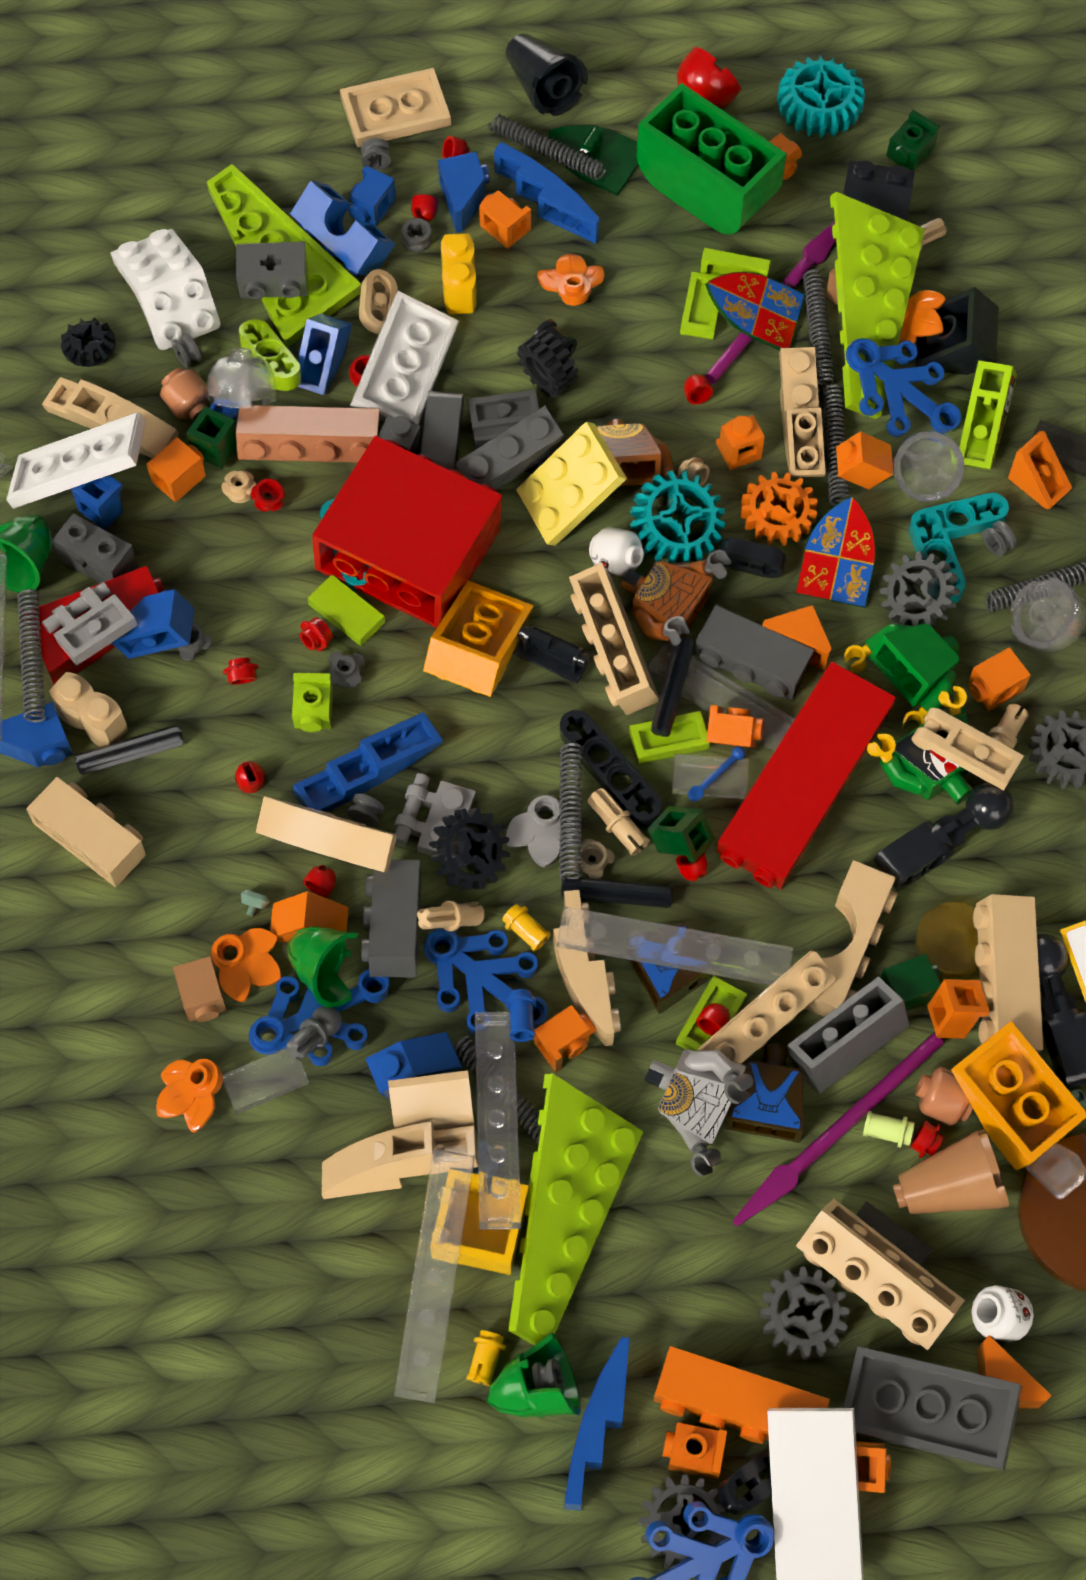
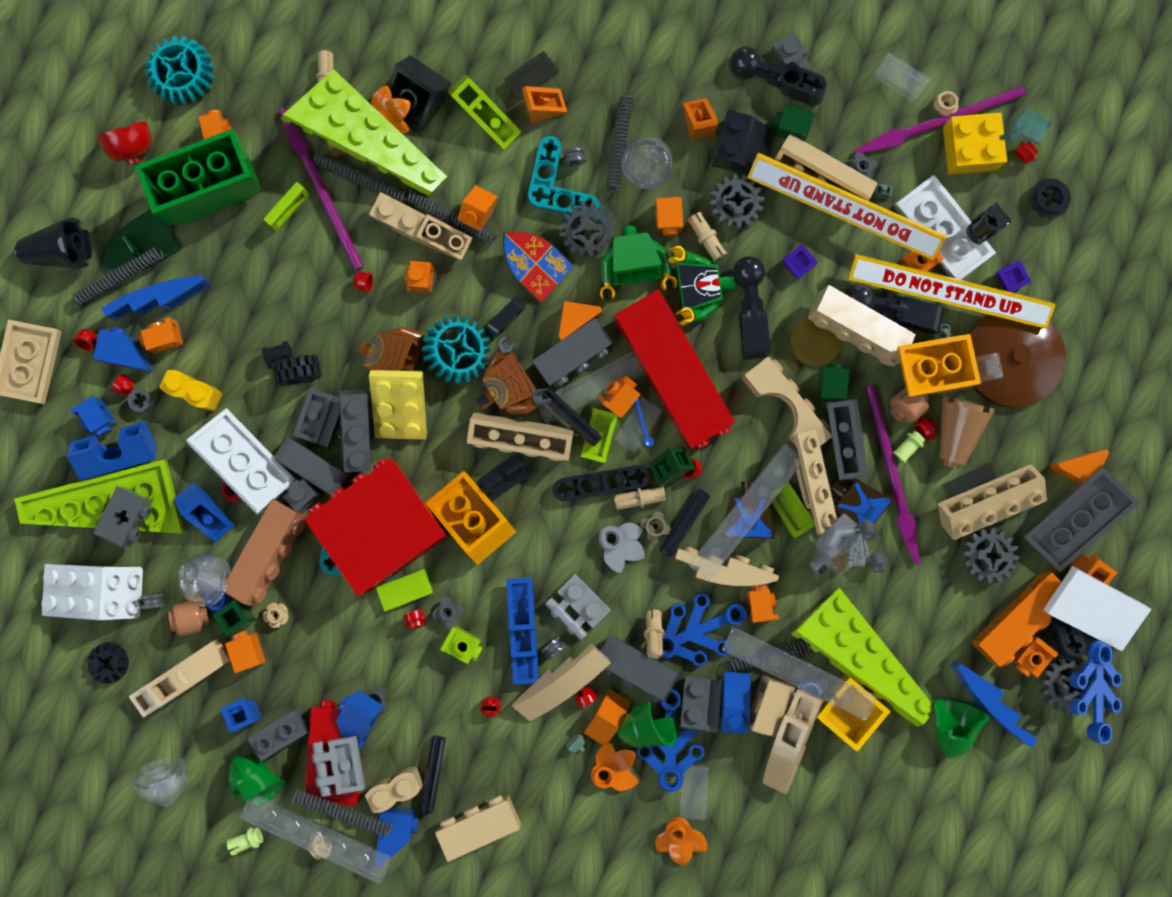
camera: 65 degrees left, 20 degrees up
white tile [6,413,145,509] -> none
medium nougat brick [173,956,227,1022] -> none
red plate [223,657,259,685] -> none
lime beam [239,319,301,391] -> none
red plate [250,479,285,512] -> none
dark grey axle [286,1006,342,1060] -> none
tan plate [359,269,398,334] -> none
dark grey bush [361,138,391,170] -> none
clear tile [394,1149,475,1403] -> none
black gear [429,808,511,890] -> none
yellow pin [466,1330,506,1386] -> none
yellow pin [502,904,551,952] -> none
blue pin [506,989,536,1042] -> none
dark grey bush [532,1358,564,1393] -> none
orange plate [537,253,605,306] -> none
dark grey piece [559,743,582,881] -> none
white head [589,527,644,576] -> none
tan plate [678,457,709,487] -> none
lime tile [680,272,719,339] -> none
red hinge [696,1003,730,1036] -> none
shield [705,272,805,351] -> none
orange gear [740,472,818,546] -> none
black slope [843,161,915,221] -> none
blue plant [846,338,961,437] -> none
dark green brick [886,110,940,171] -> none
clear cylinder [893,431,964,502] -> none
tan plate [912,708,1024,791] -> none
orange brick [927,979,990,1039] -> none
white head [971,1285,1034,1342] -> none
none -> dark grey plate [679,676,722,734]
none -> dark purple plate [781,244,818,280]

